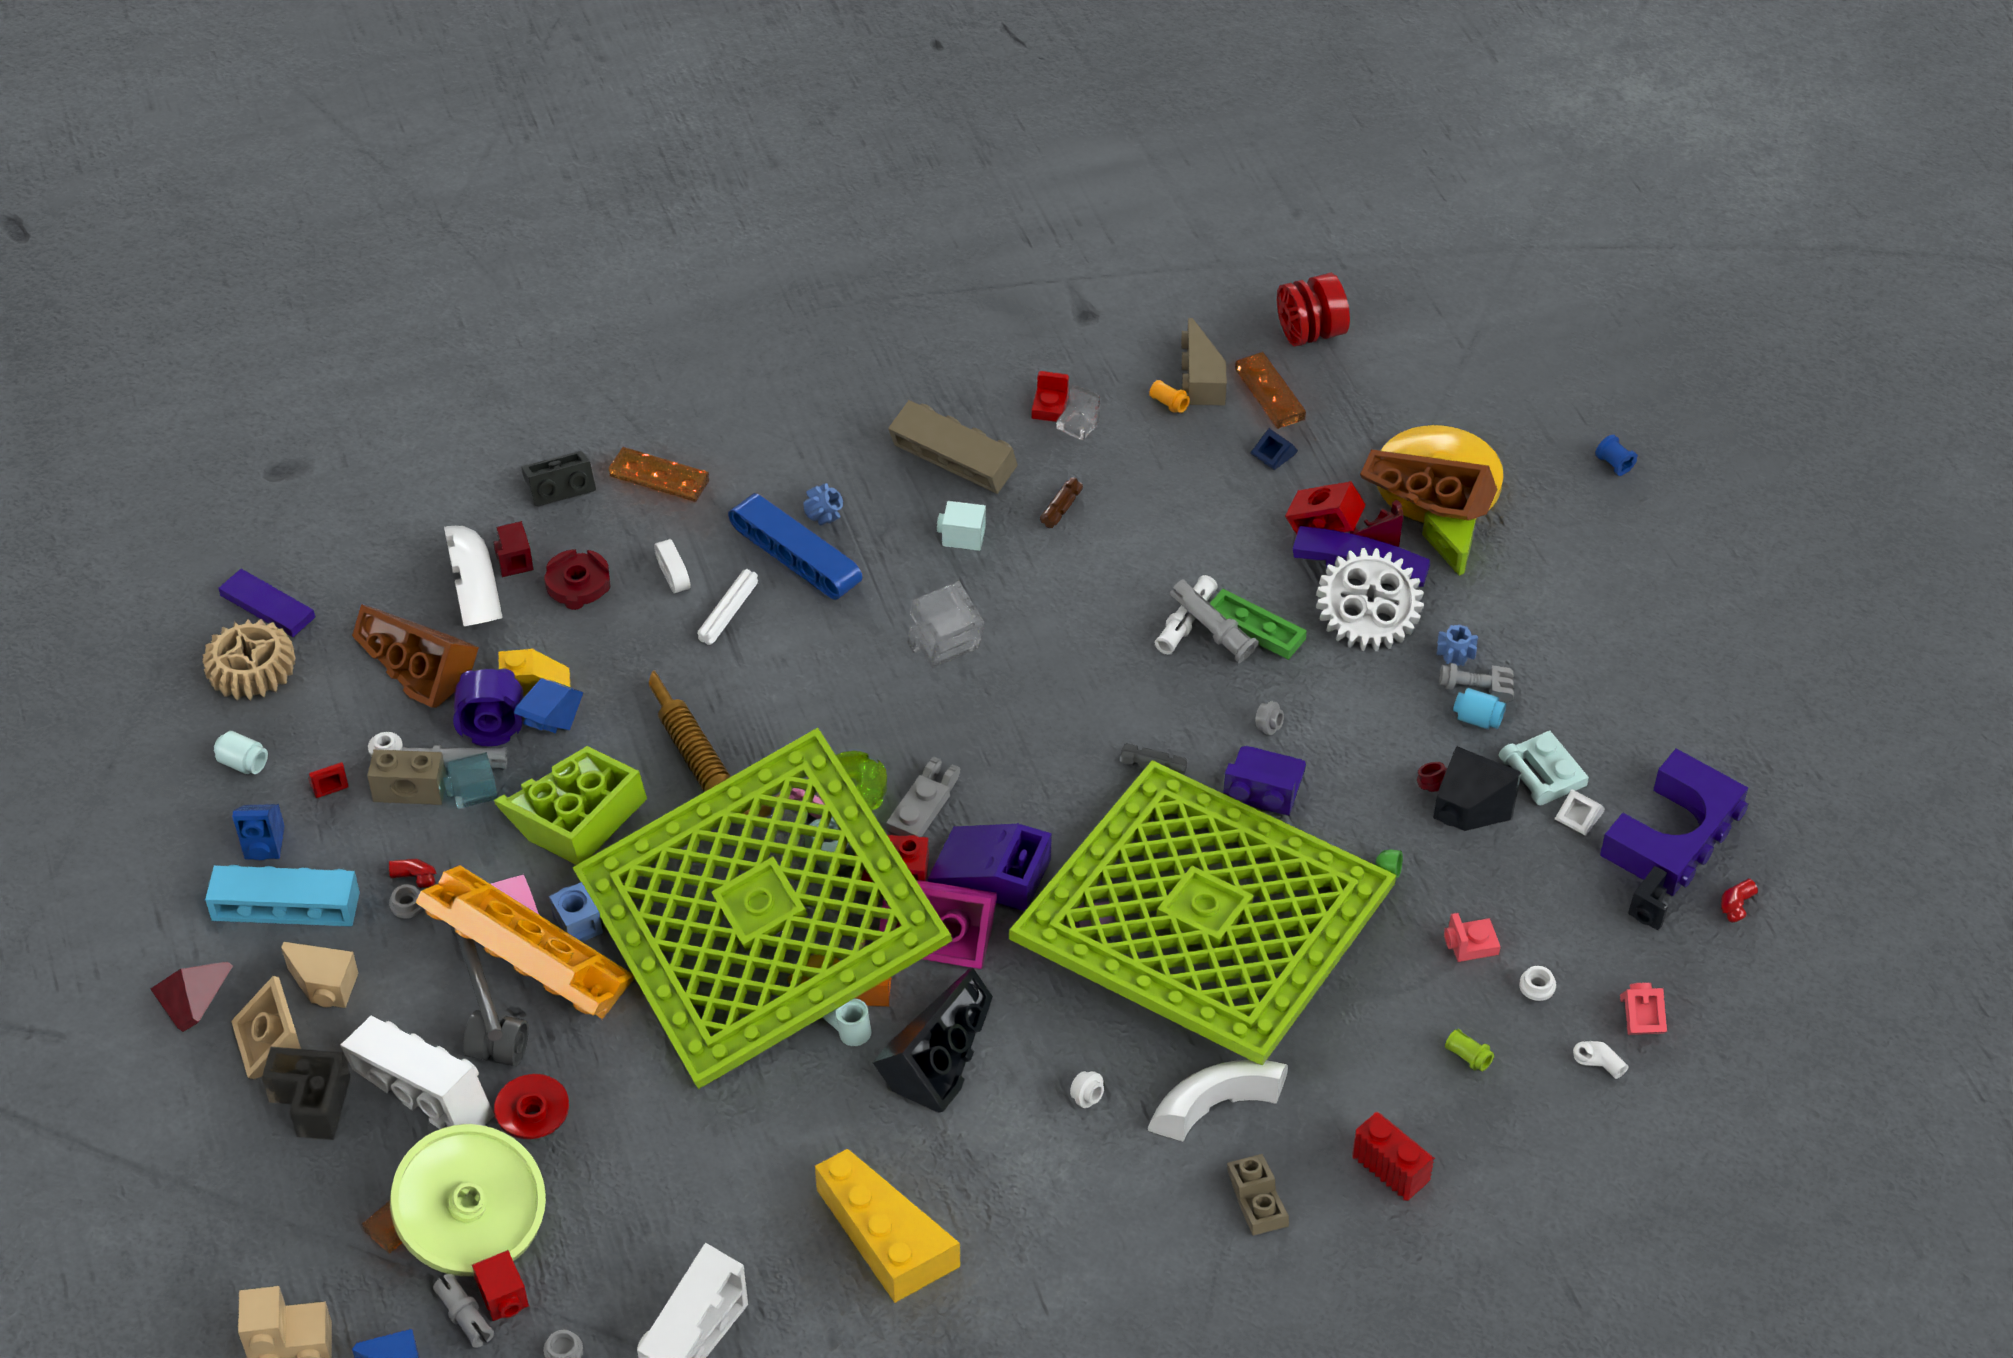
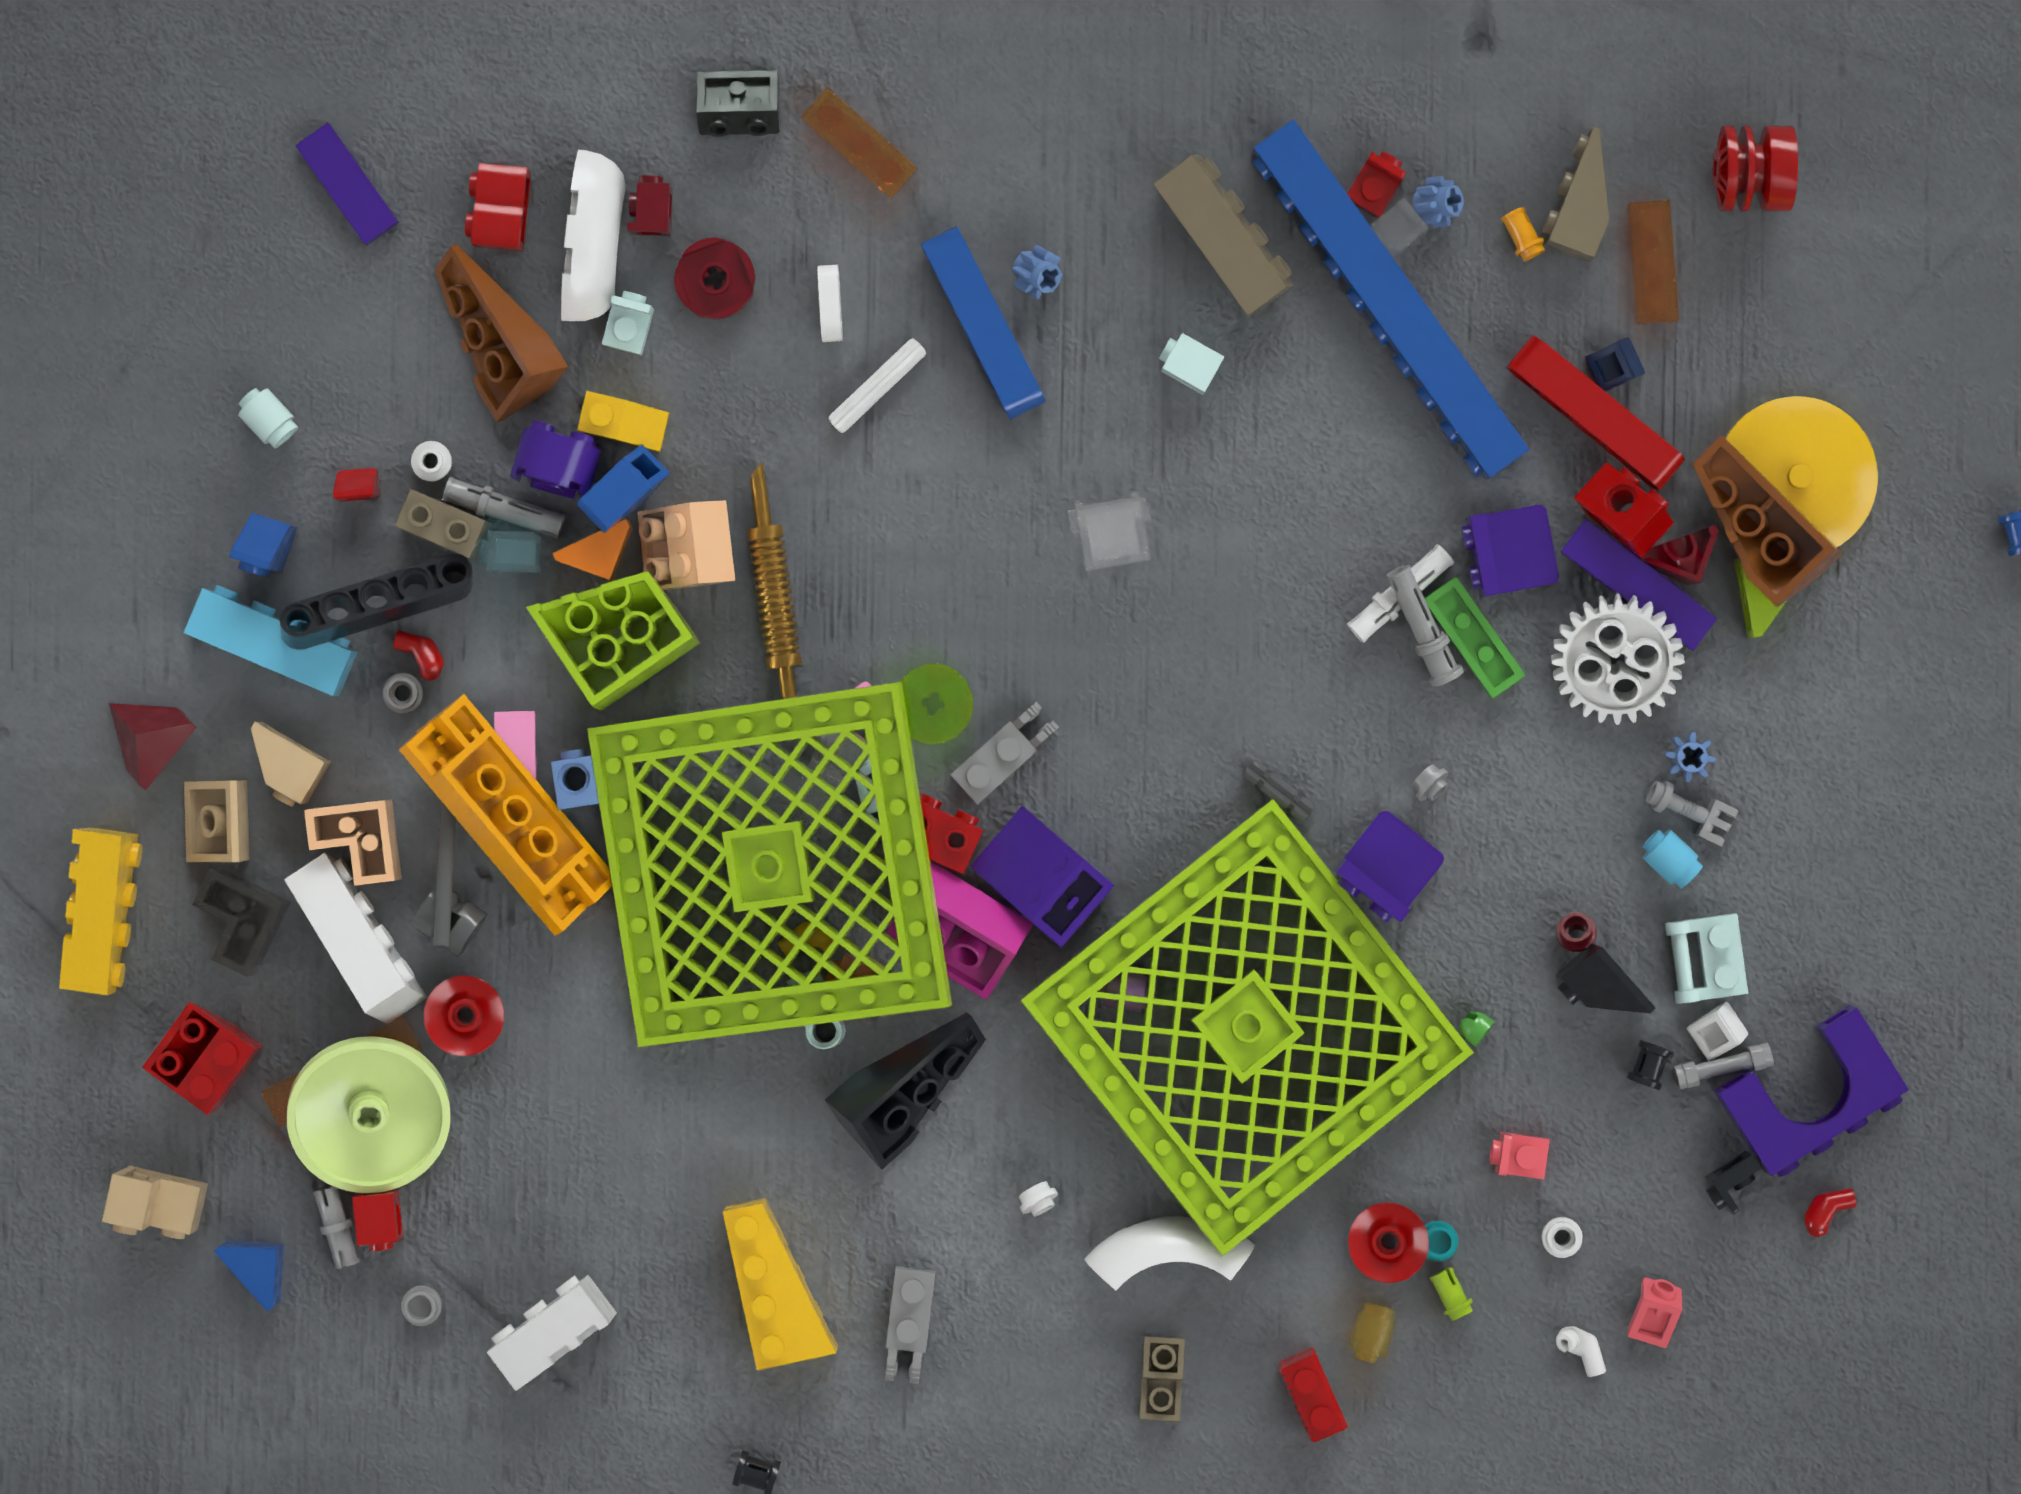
camera: 25 degrees right, 40 degrees up
tan gear [203,619,296,701] -> none
reddish brown axle [1040,477,1083,528] -> none
none -> yellow wedge [59,827,143,995]
none -> red slope [142,1001,263,1115]
none -> black beam [279,554,473,650]
none -> light nougat brick [304,799,402,886]
none -> red brick [465,163,531,252]
none -> orange slope [552,519,633,581]
none -> light aqua bracket [602,291,654,356]
none -> light nougat slope [637,500,735,590]
none -> light grey hinge [885,1266,936,1384]
none -> blue brick [1251,119,1530,480]
none -> clear yellow brick [1347,1301,1397,1364]
none -> red dish [1348,1202,1429,1283]
none -> medium blue gear [1413,176,1464,228]
none -> teal plate [1425,1221,1458,1262]
none -> dark purple bracket [1461,505,1559,598]
none -> red beam [1506,335,1685,492]
none -> black bush [1626,1040,1674,1090]
none -> light grey bar [1673,1042,1774,1090]

